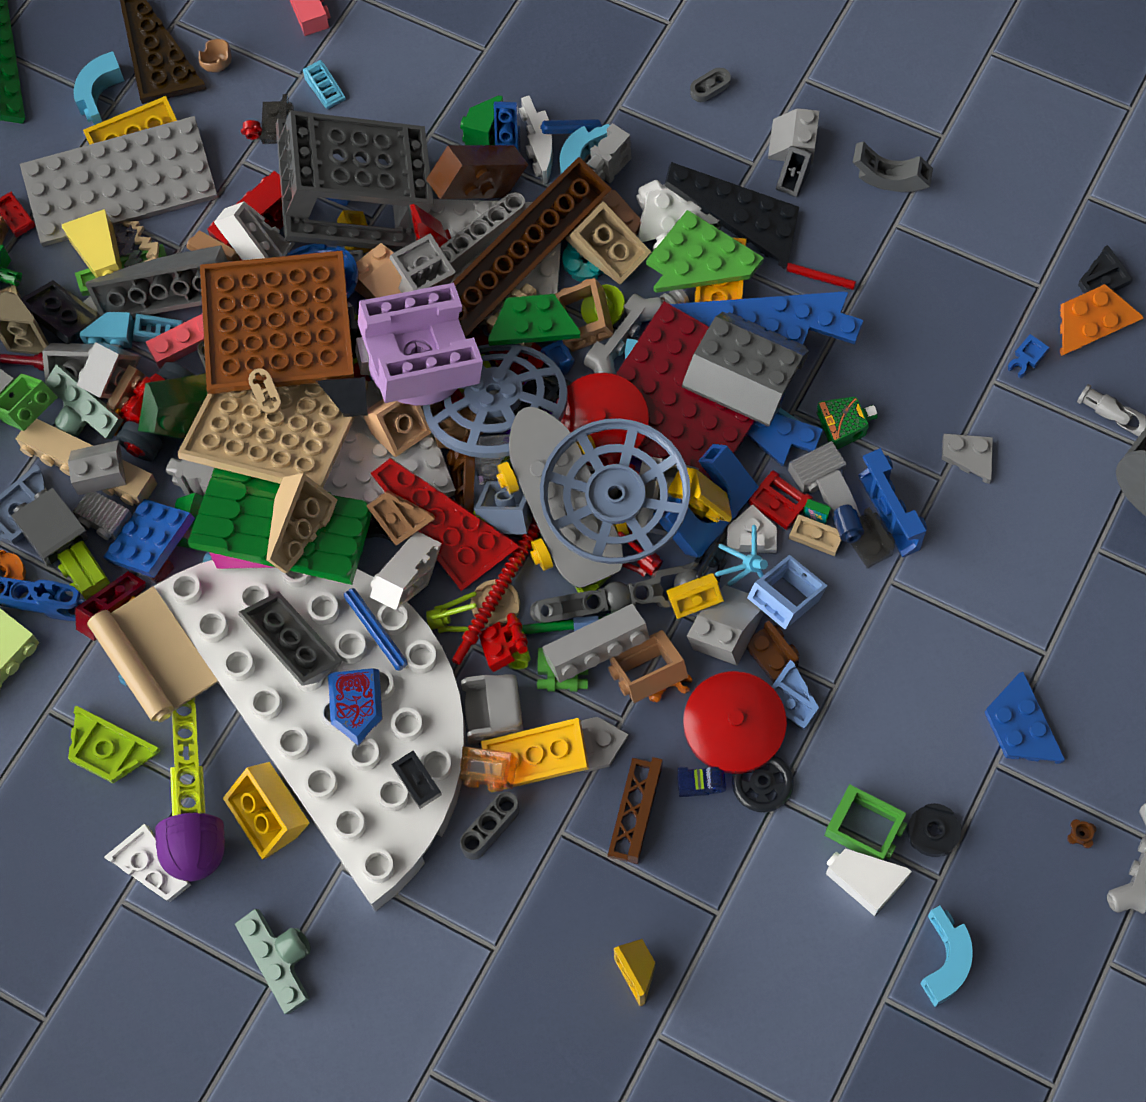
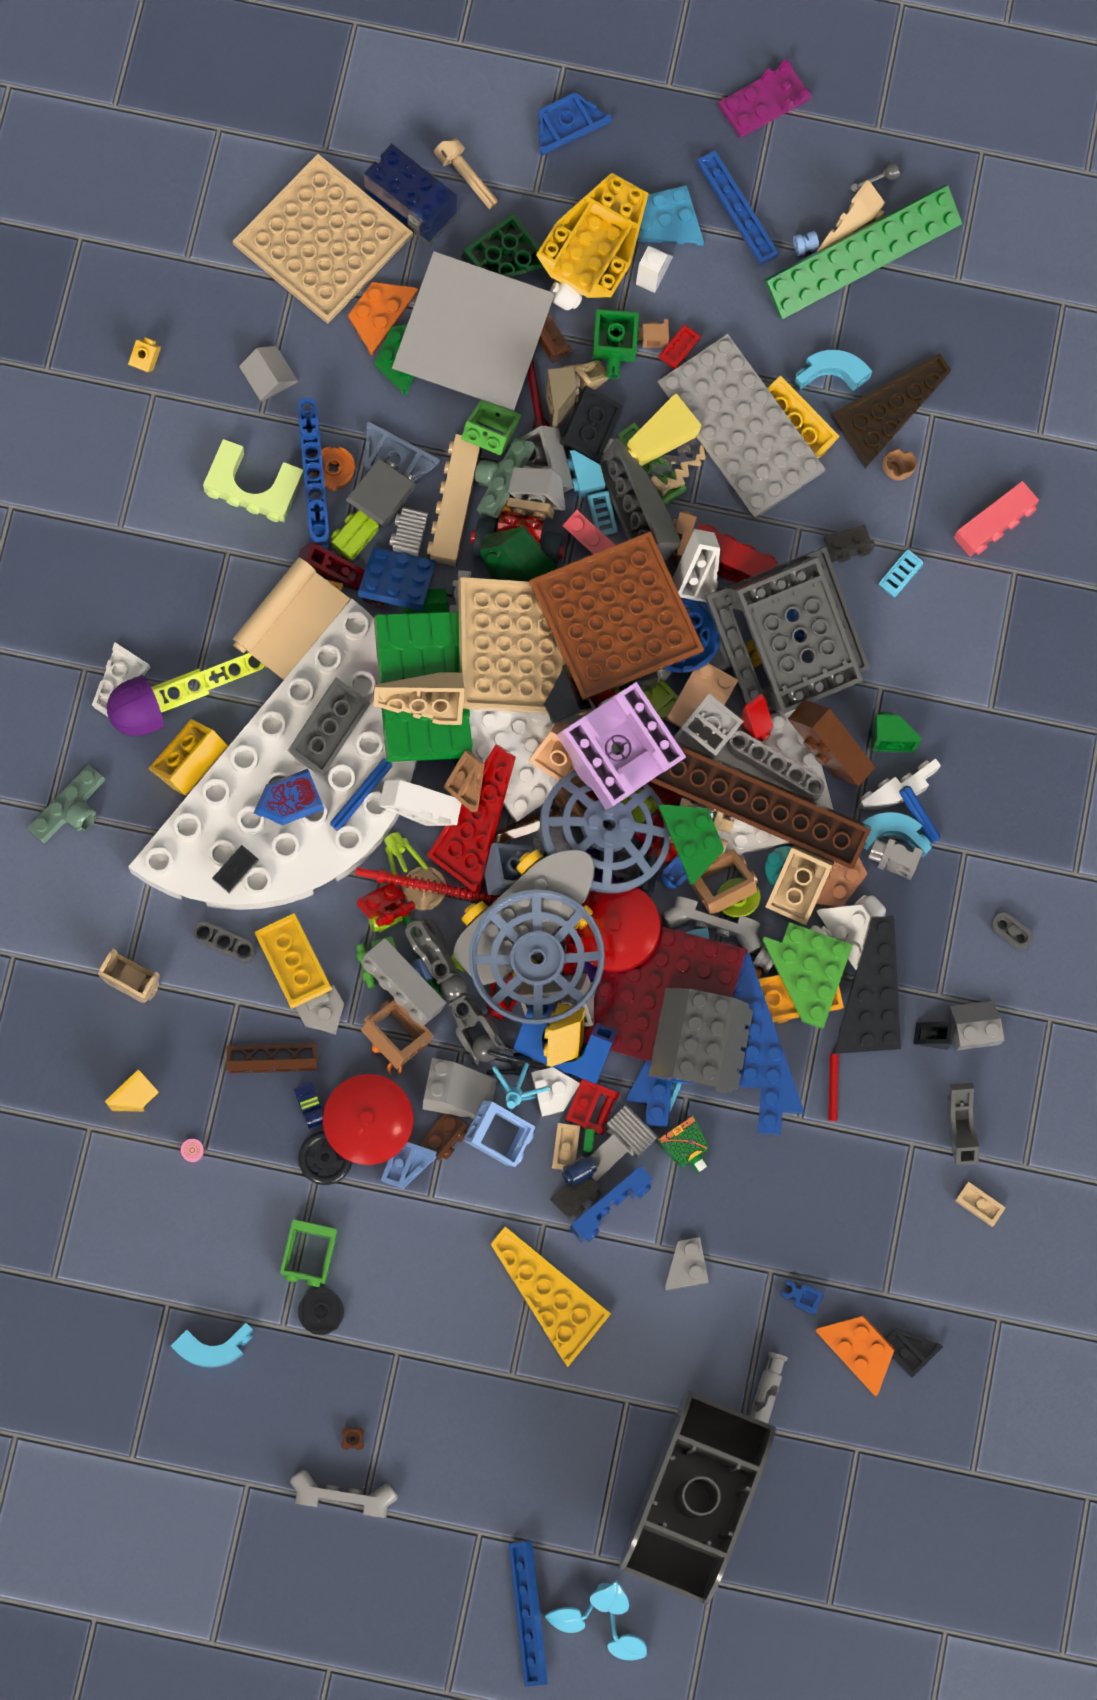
camera: 60 degrees right, 10 degrees up
light grey slope [68,440,126,495] -> none
lime wing [68,705,160,784] -> none
red plate [241,120,263,140] -> none
tan beam [248,368,282,415] -> none
clear orange window [459,746,518,791] -> none
light grey piece [461,674,524,744] -> none
blue slope [494,102,521,153] -> none
yellow slope [666,573,724,619] -> none
white slope [826,848,912,916] -> none
blue wing [985,672,1065,764] -> none
none -> tan piece [98,949,160,1003]
none -> bright pink tile [181,1139,204,1162]
none -> yellow wing [491,1227,611,1368]
none -> tan plate [955,1182,1006,1227]

